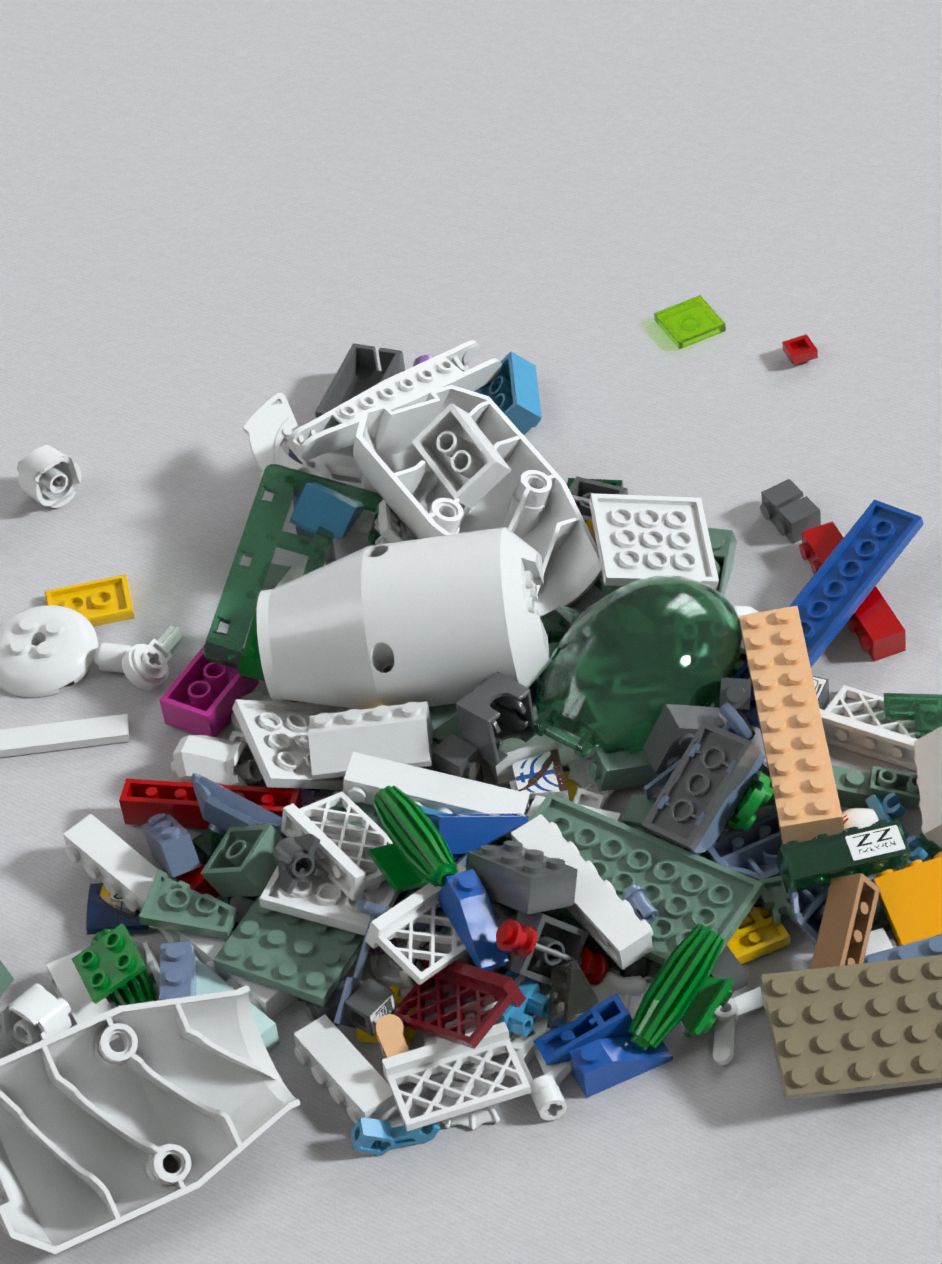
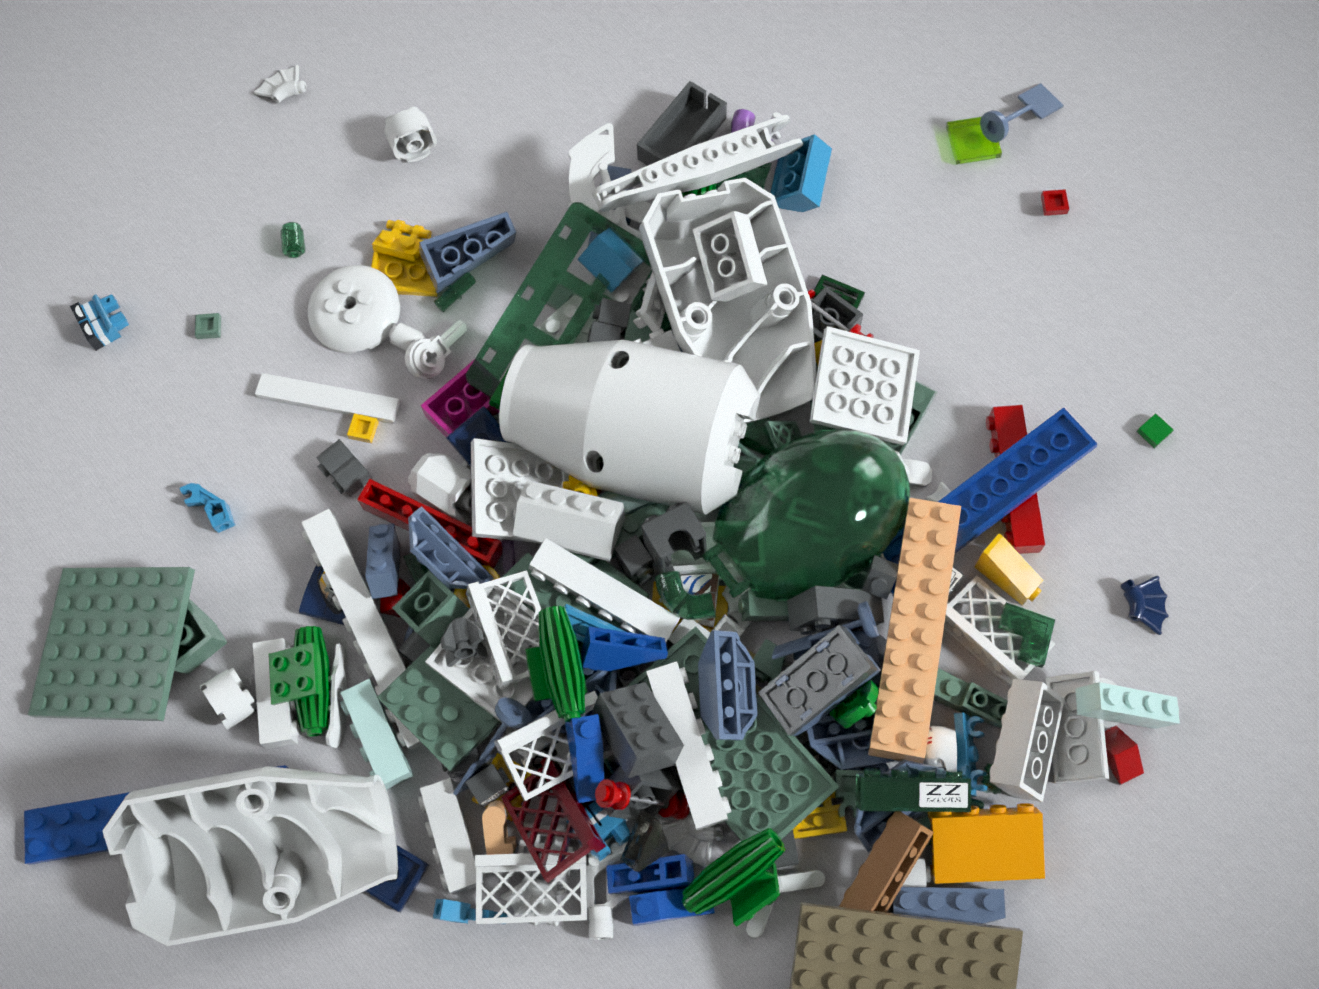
camera: 15 degrees right, 25 degrees up
sand green wing [139,869,238,940] -> none
sand blue brick [159,941,197,1000] -> none
sand blue pin [623,884,659,924] -> none
dark grey piece [760,479,821,544] -> none
none -> dark grey brick [316,439,373,497]
none -> yellow tile [347,413,379,444]
none -> dark blue tile [365,845,430,913]
none -> yellow plate [372,220,432,262]
none -> sand blue wedge [419,212,516,294]
none -> clear green axle [433,272,476,312]
none -> dark blue tile [446,406,511,467]
none -> clear green cylinder [655,571,716,620]
none -> sand blue wedge [698,630,757,741]
none -> yellow slope [974,534,1043,606]
none -> sand blue piece [980,83,1064,143]

